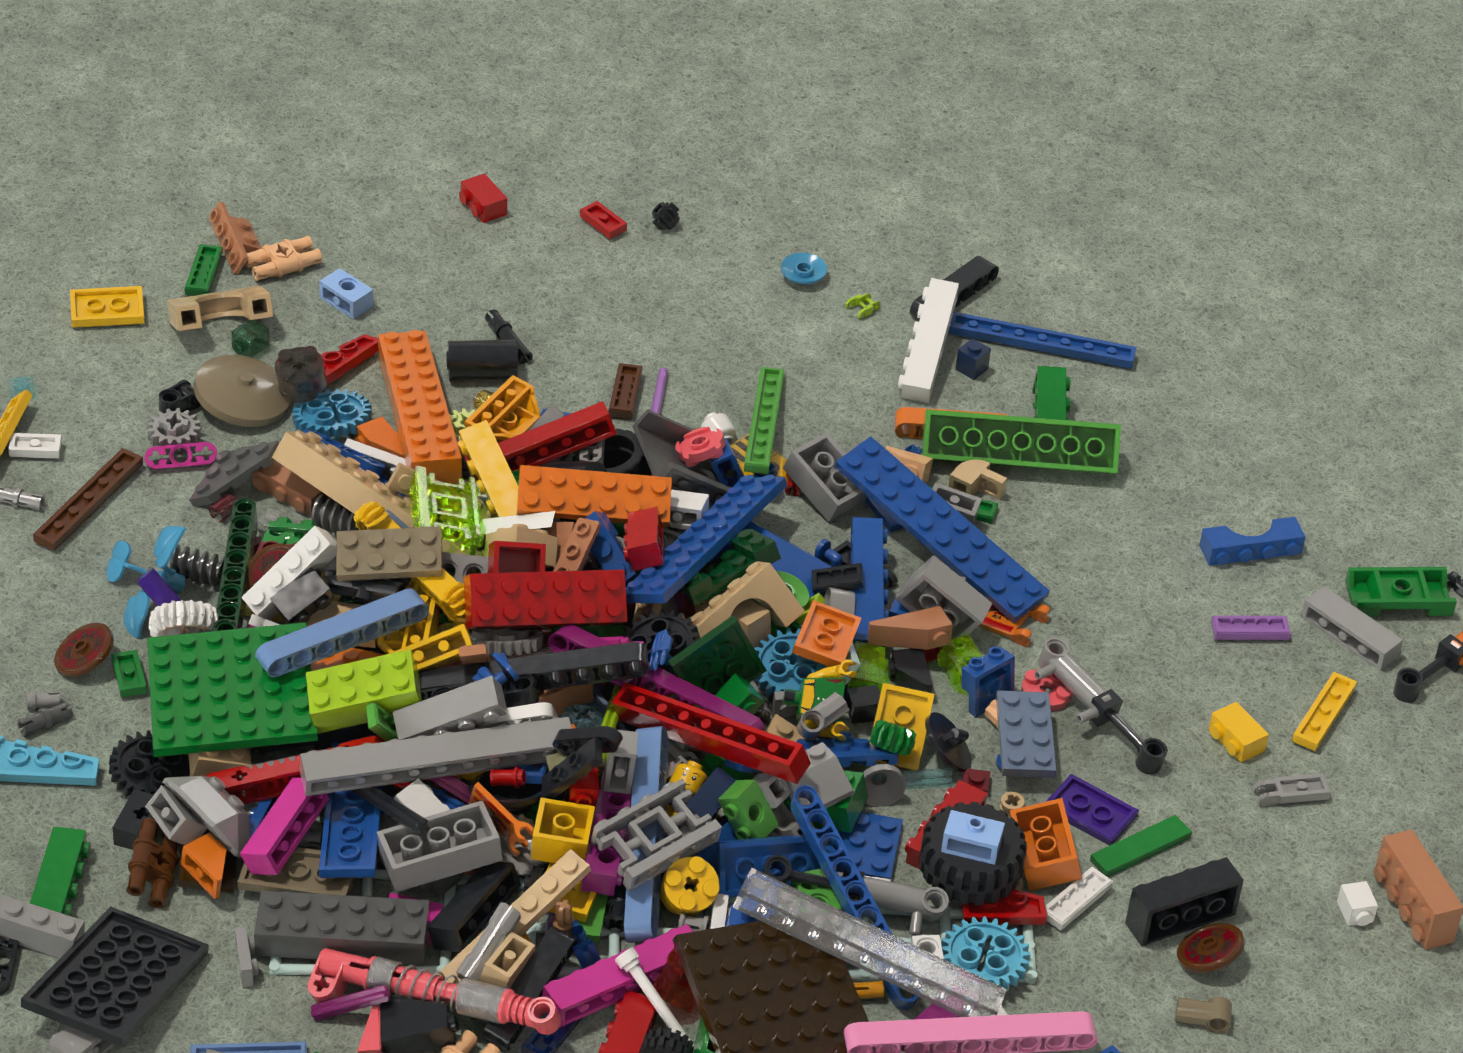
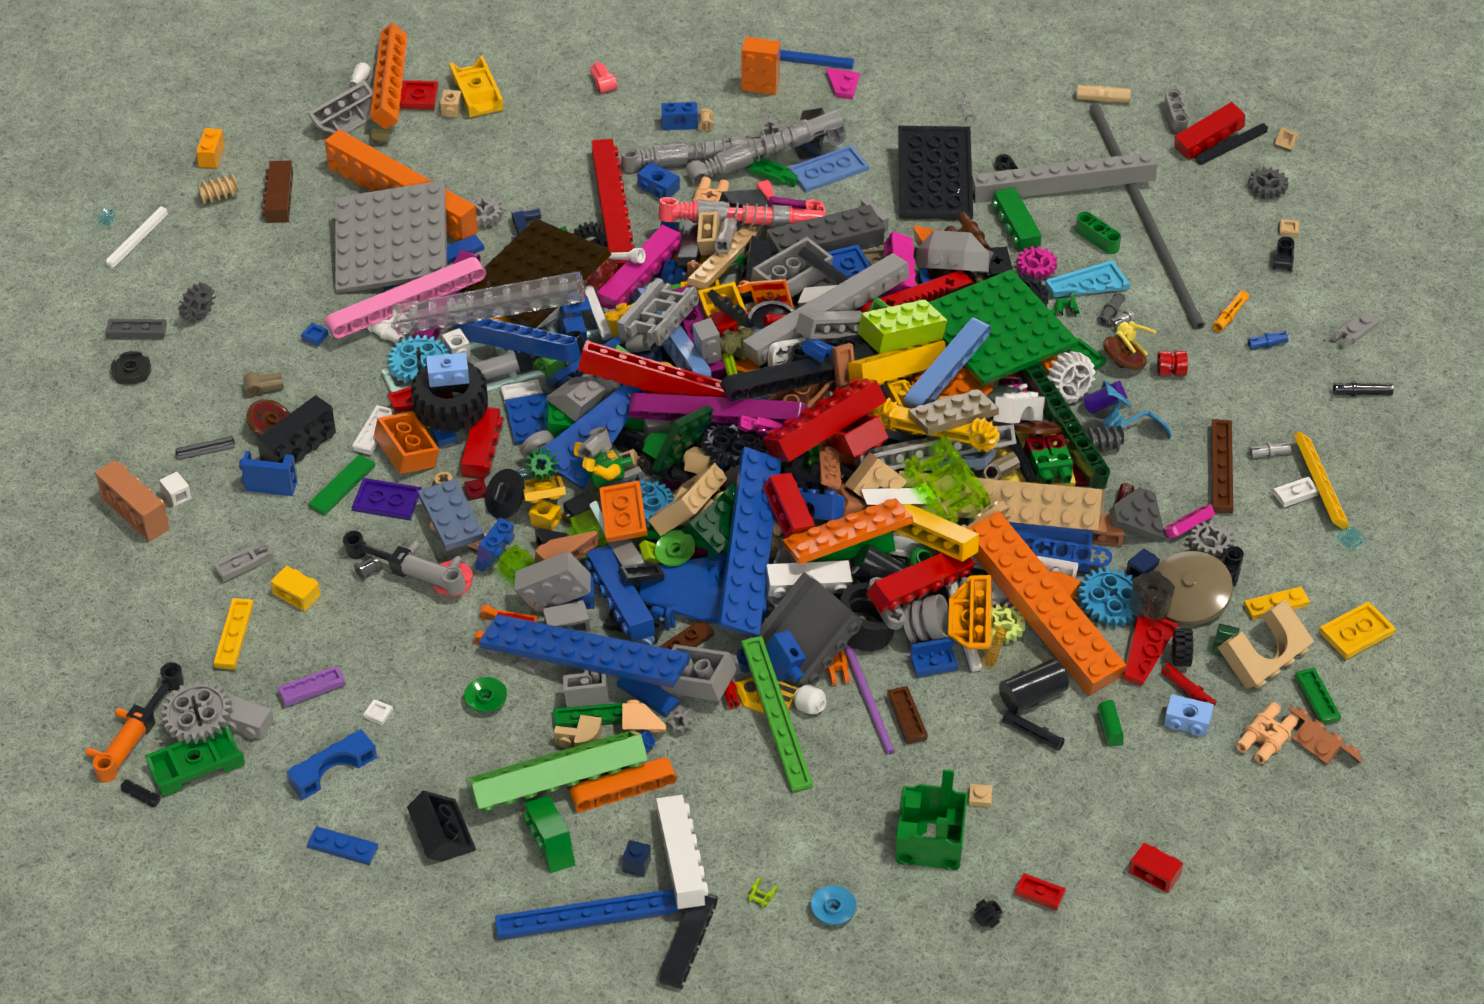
camera: 160 degrees right, 5 degrees up
black beam [552,726,623,755] -> none
blue piece [649,629,673,671] -> none
coral plate [675,427,725,467] -> none
none -> light grey gear [161,680,233,744]
none -> black axle [176,436,235,460]
none -> blue panel [239,451,298,496]
none -> blue plate [307,826,378,865]
none -> dark grey bush [354,555,381,580]
none -> white tile [363,699,393,726]
none -> black slope [407,790,476,862]
none -> green dish [464,677,507,712]
none -> reddish brown plate [659,621,715,649]
none -> green piece [895,769,968,870]
none -> tan plate [969,784,992,808]
none -> dark pink gear [1016,246,1057,280]
none -> green piece [1051,293,1080,316]
none -> green brick [1097,699,1124,747]
none -> light yellow plant [1116,321,1156,356]
none -> dark blue brick [1126,548,1160,585]
none -> red wheel [1157,351,1188,376]
none -> red pin [1161,663,1217,707]
none -> black tyre [1172,628,1194,667]
none -> yellow plate [1243,586,1310,620]

